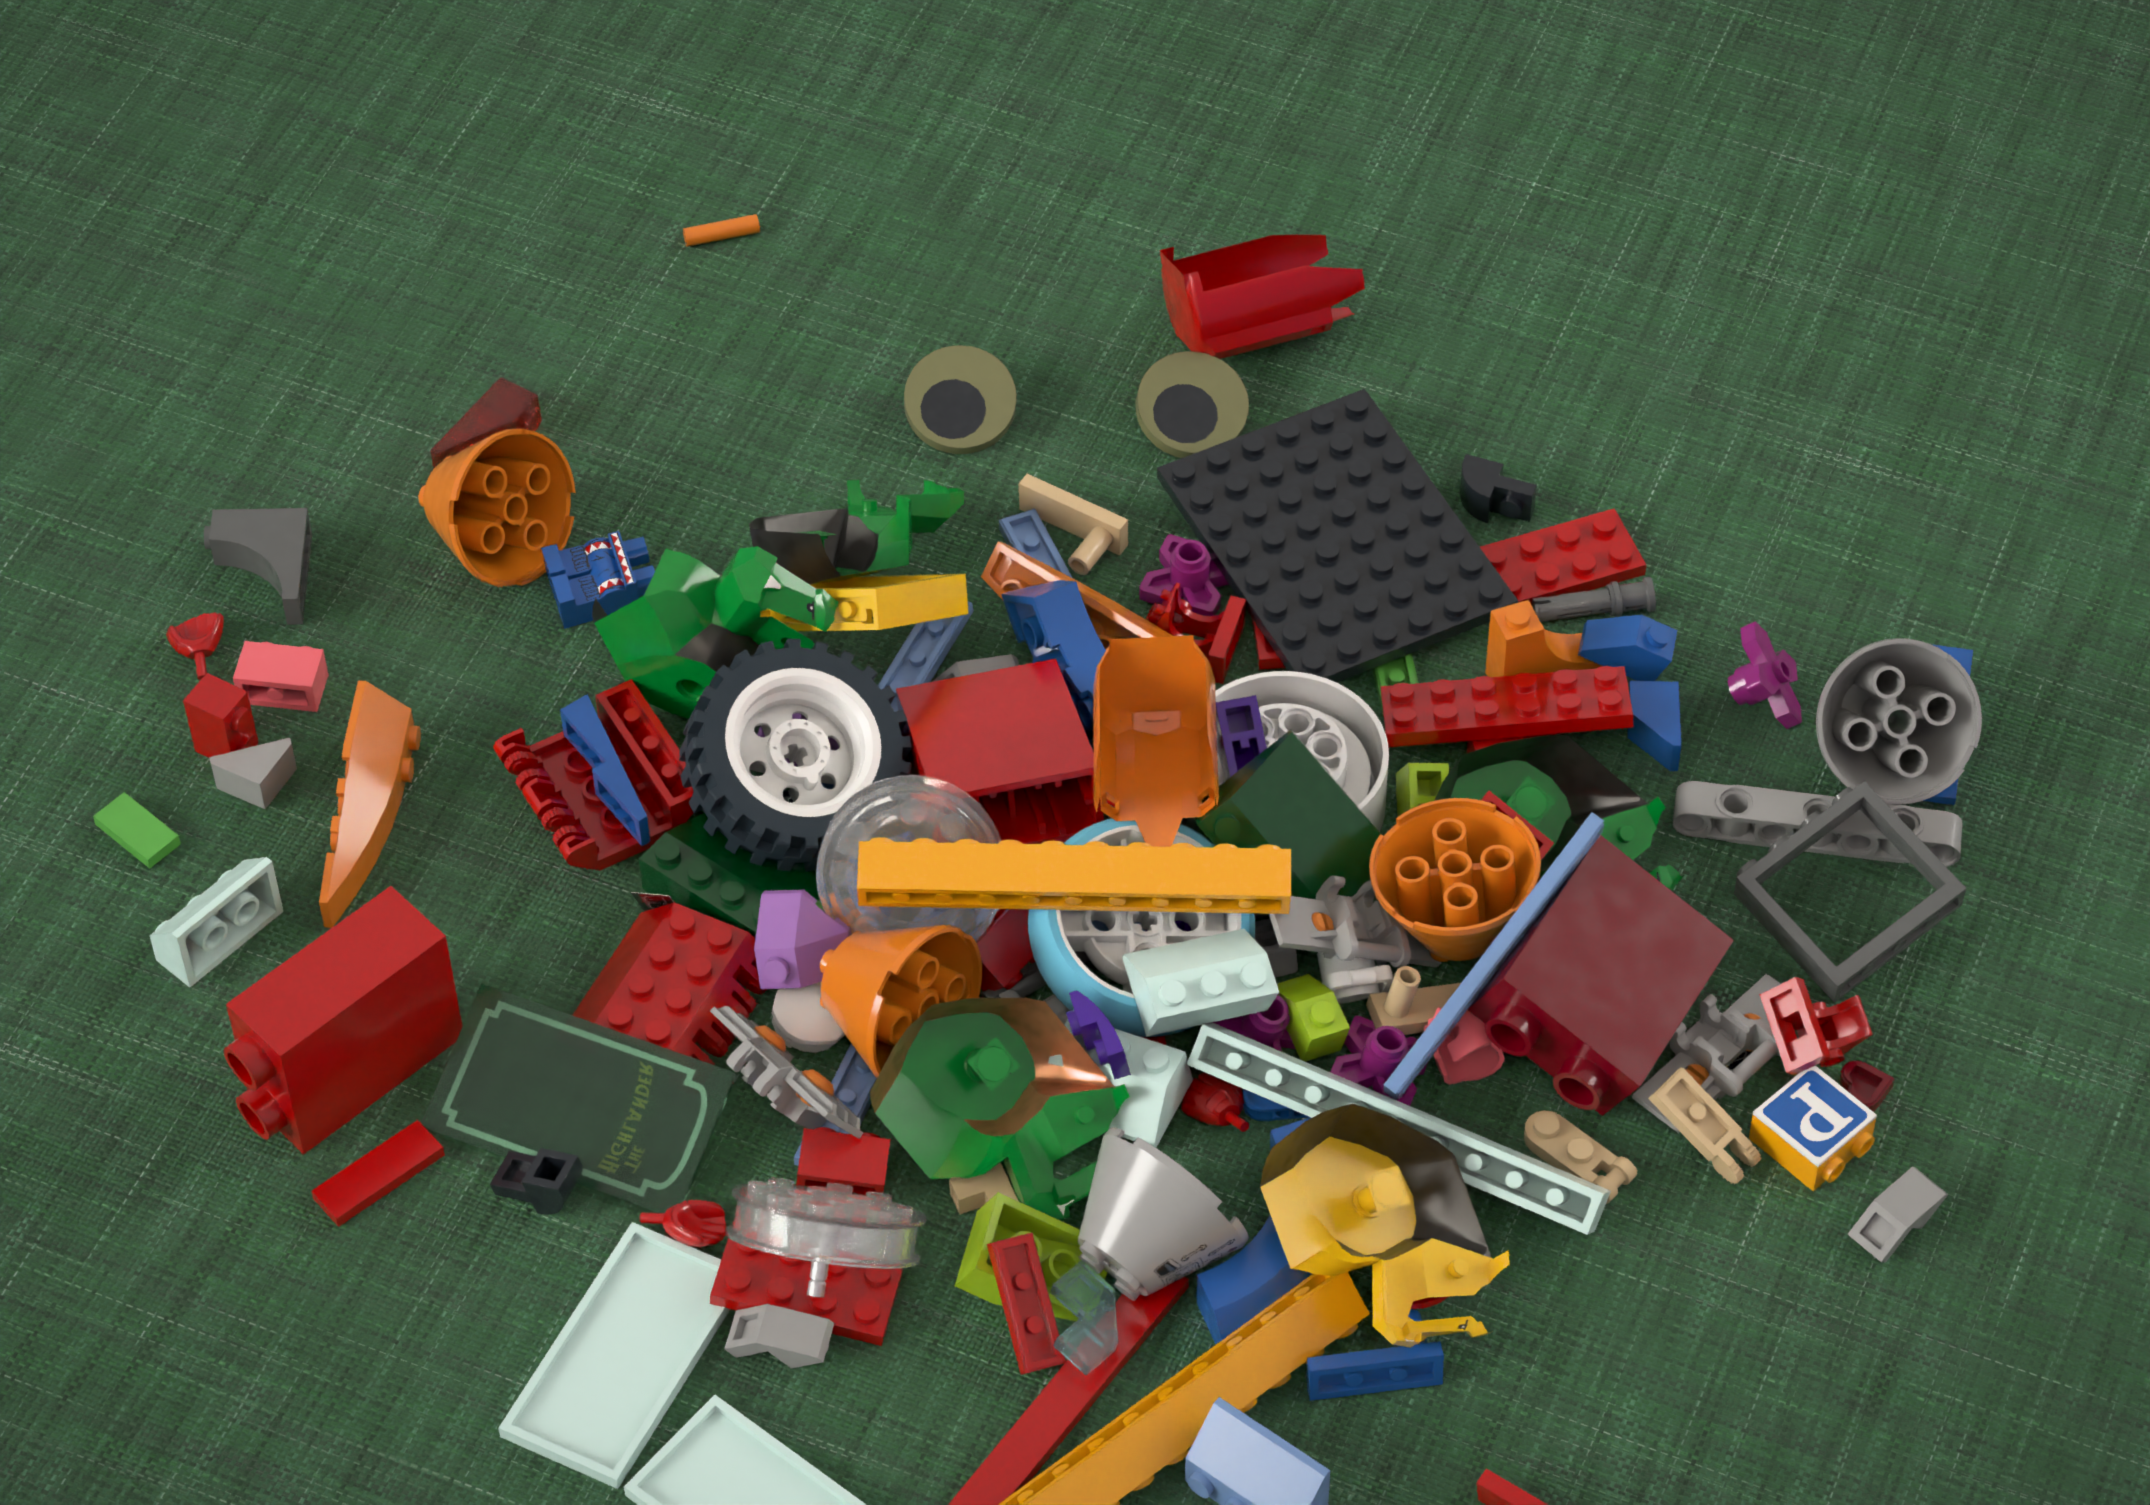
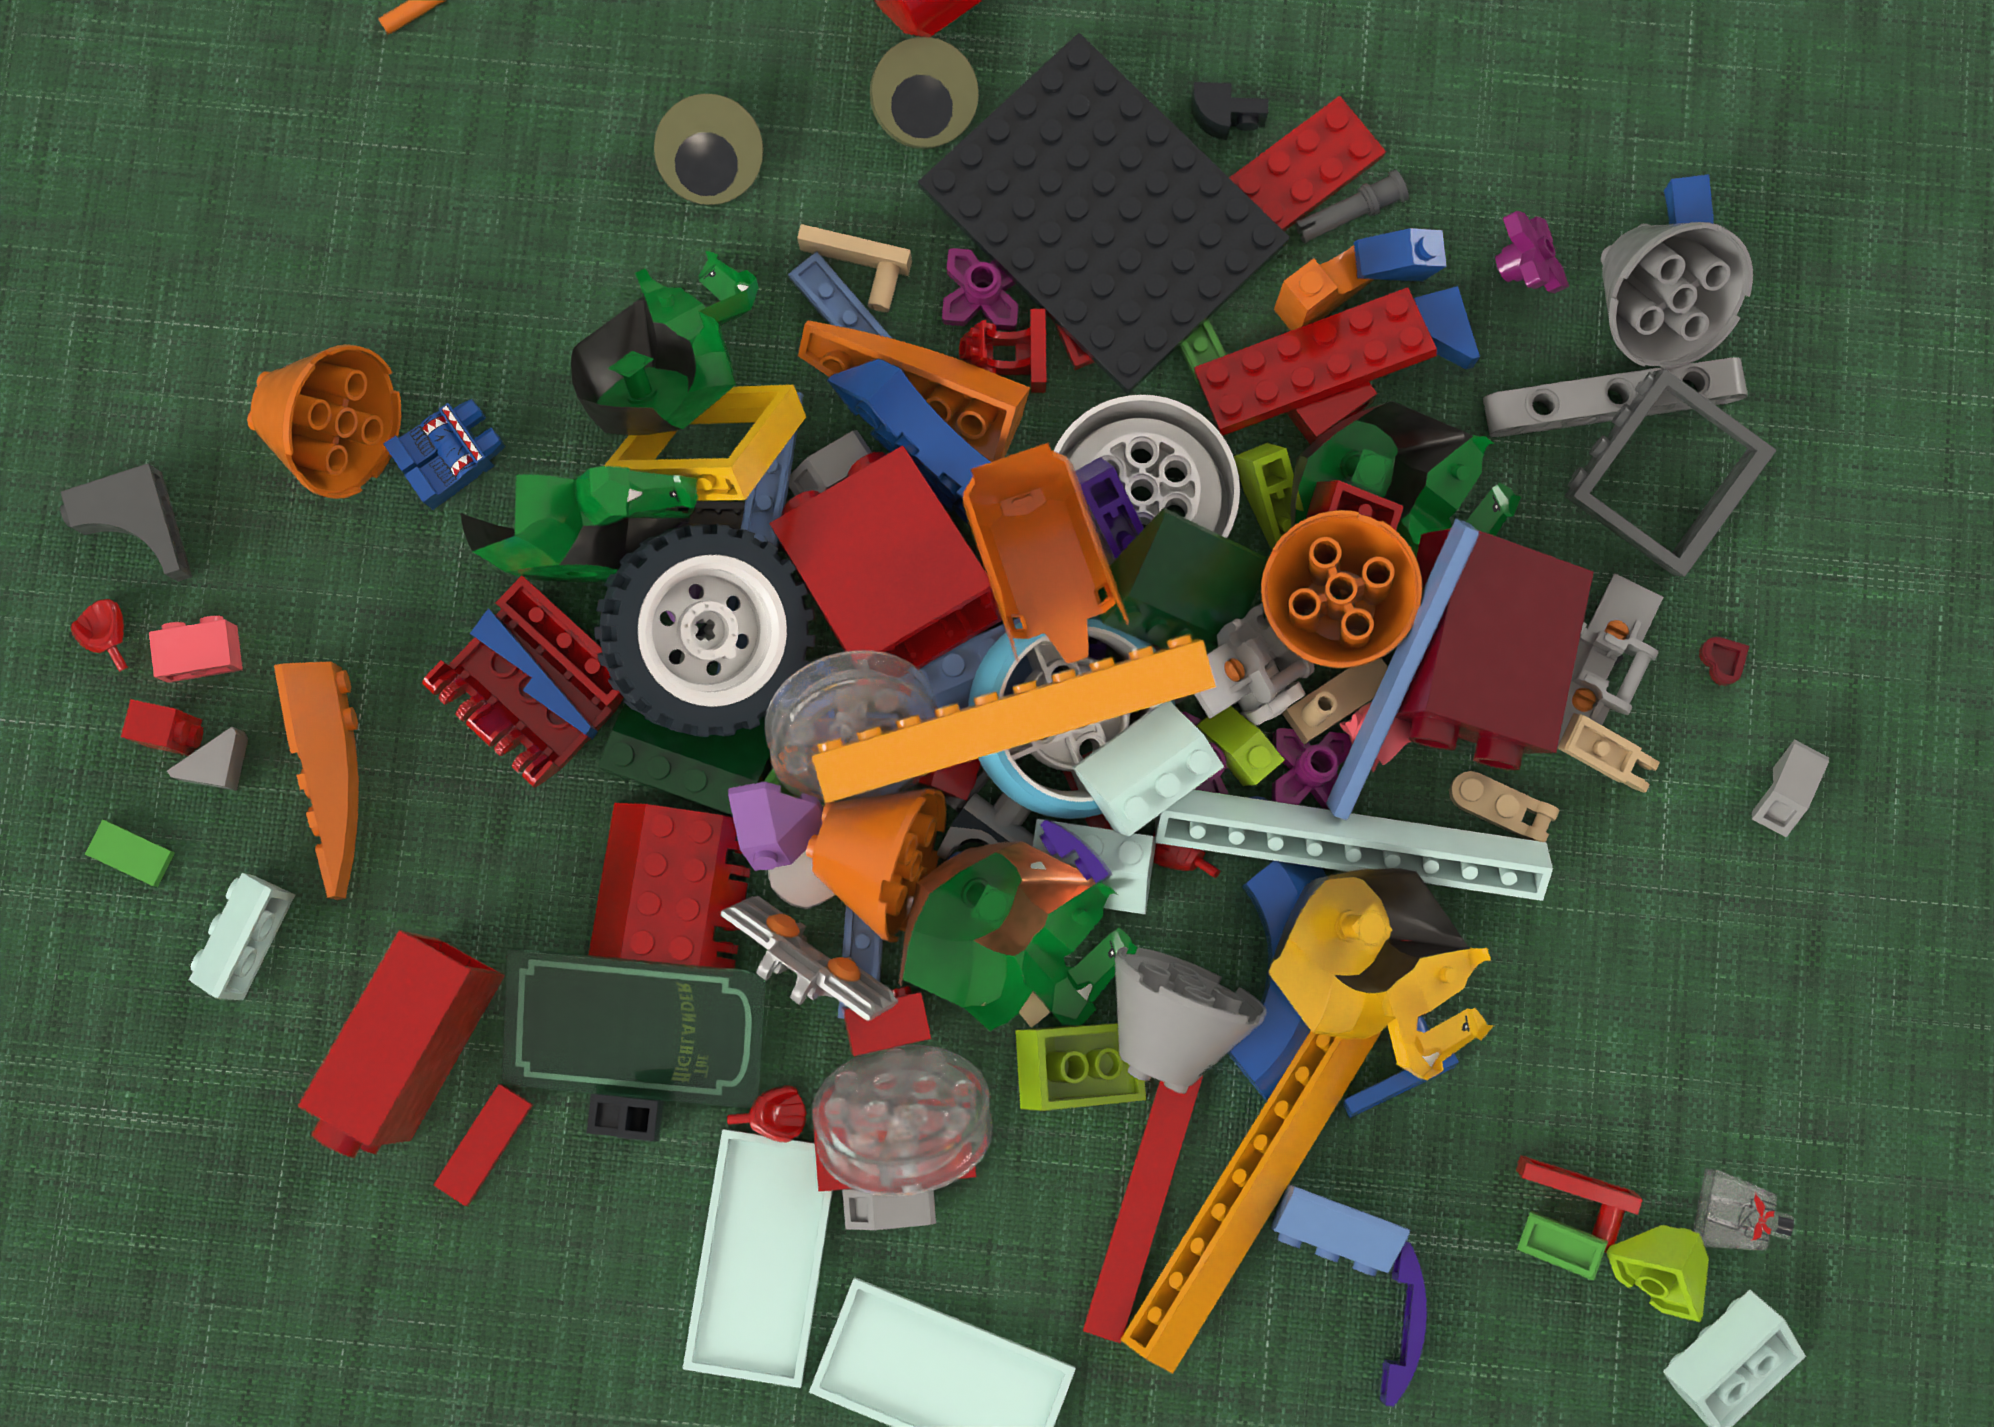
camera: 15 degrees left, 30 degrees up
clear red slope [430,377,542,469] -> none
black sticker [631,892,674,910] -> none
red tile [987,1232,1066,1375] -> none
clear light blue tile [1050,1260,1118,1375] -> none
piece [1749,1065,1877,1191] -> none
red tile [1759,977,1873,1075] -> none

